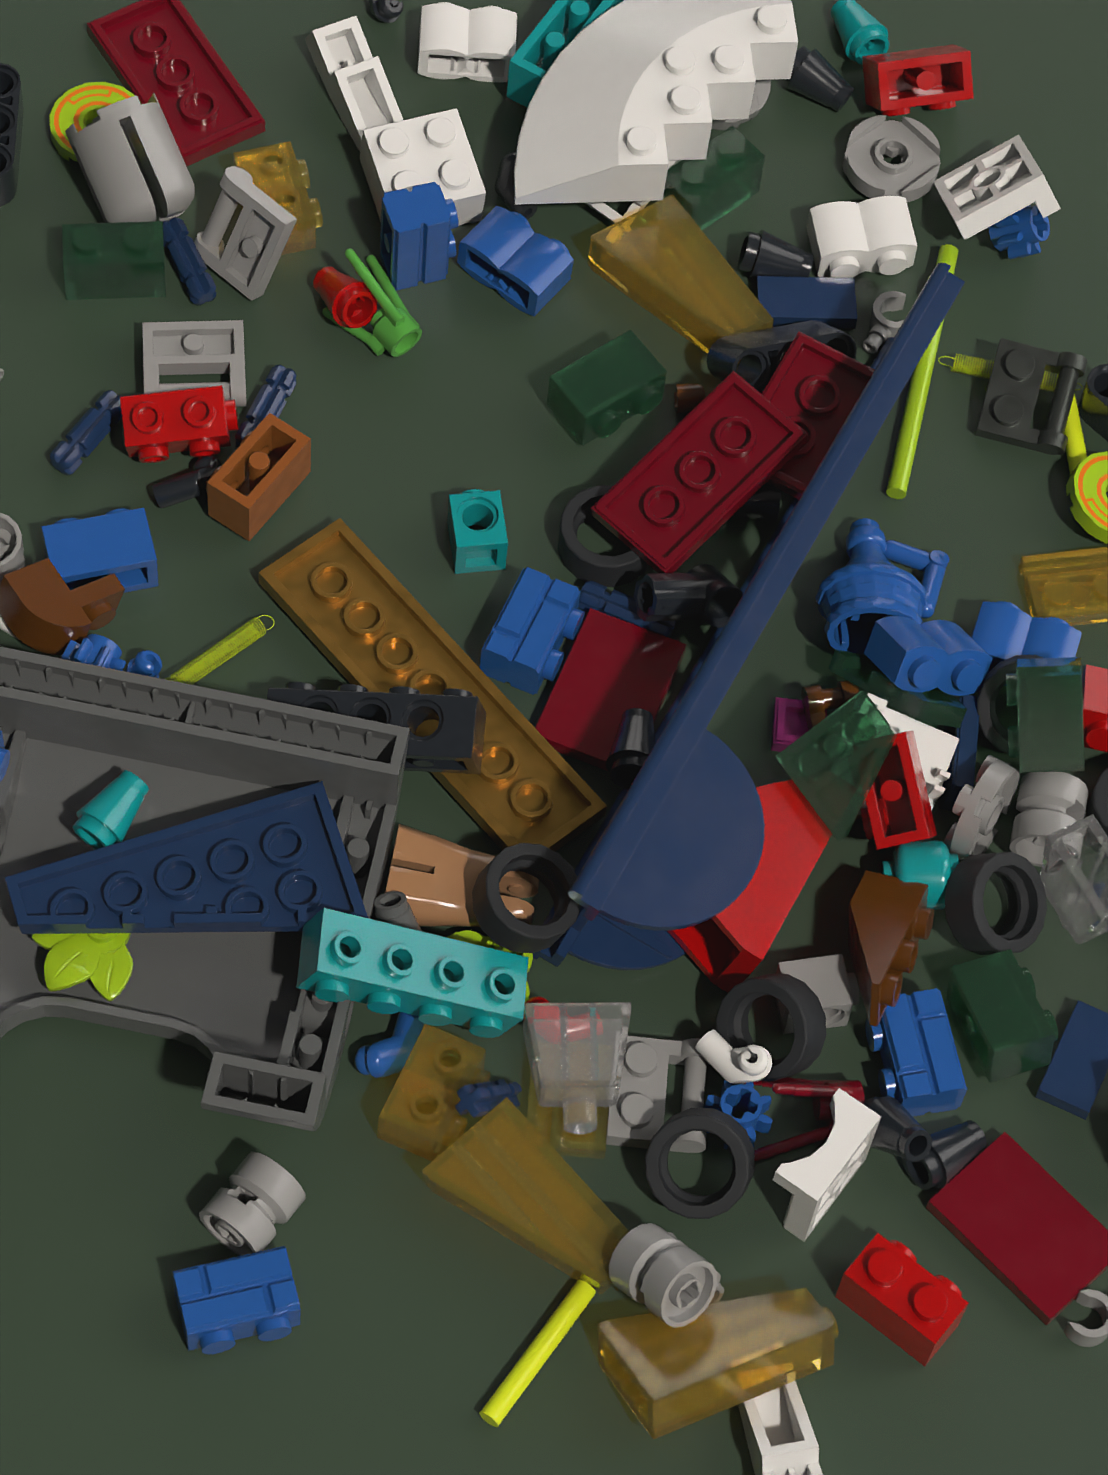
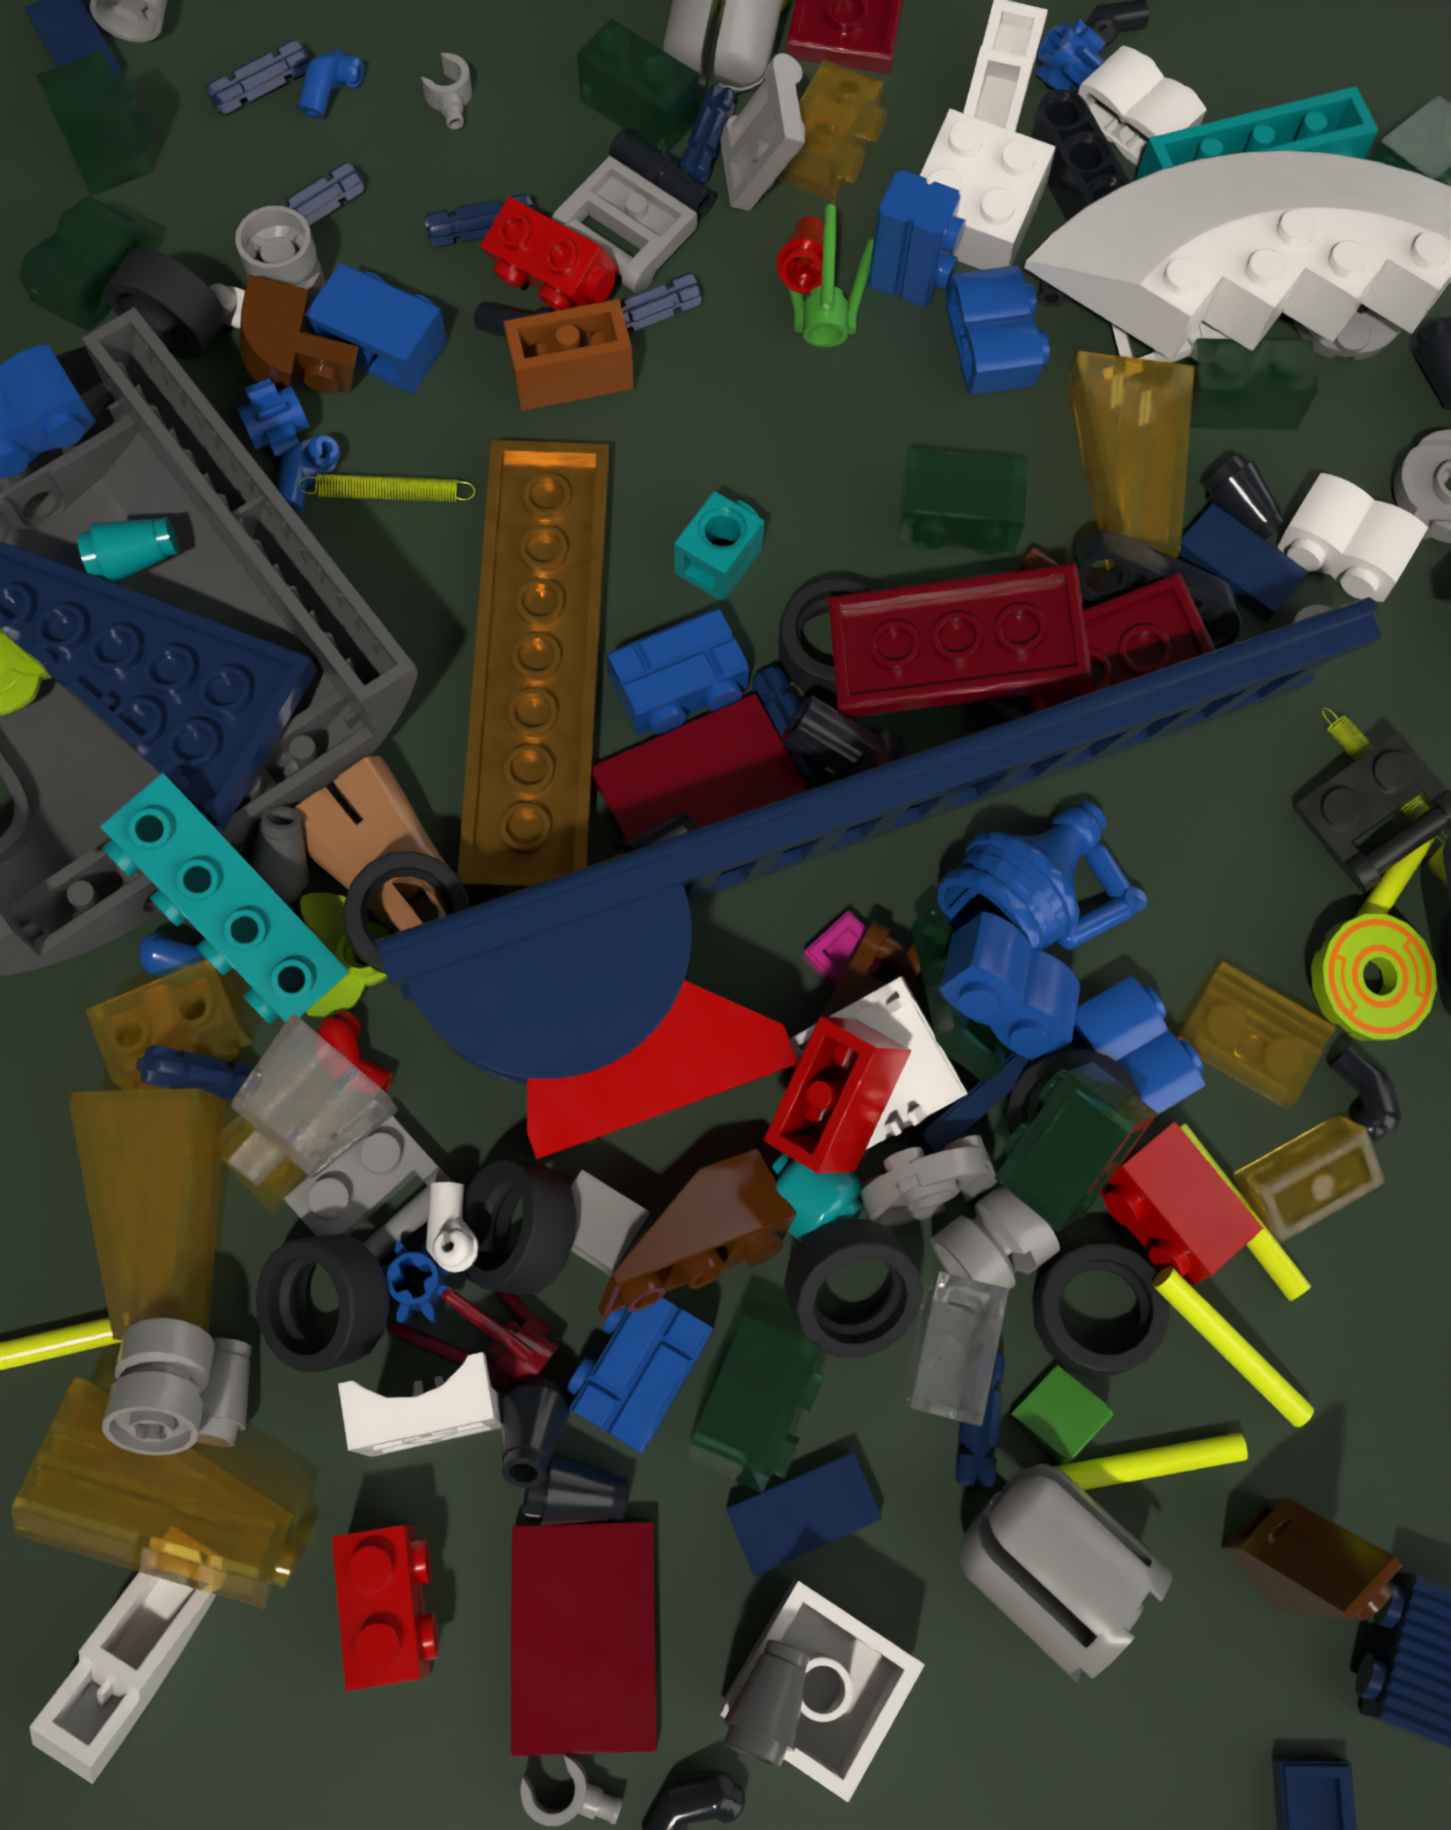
camera: 45 degrees right, 10 degrees up
black brick [267,682,487,774] -> none
clear green wing [775,690,897,841] -> none
lime bar [886,244,959,499] -> none
none -> black pin [609,127,715,221]
none -> black beam [1031,89,1130,221]
none -> blue gear [1036,19,1106,92]

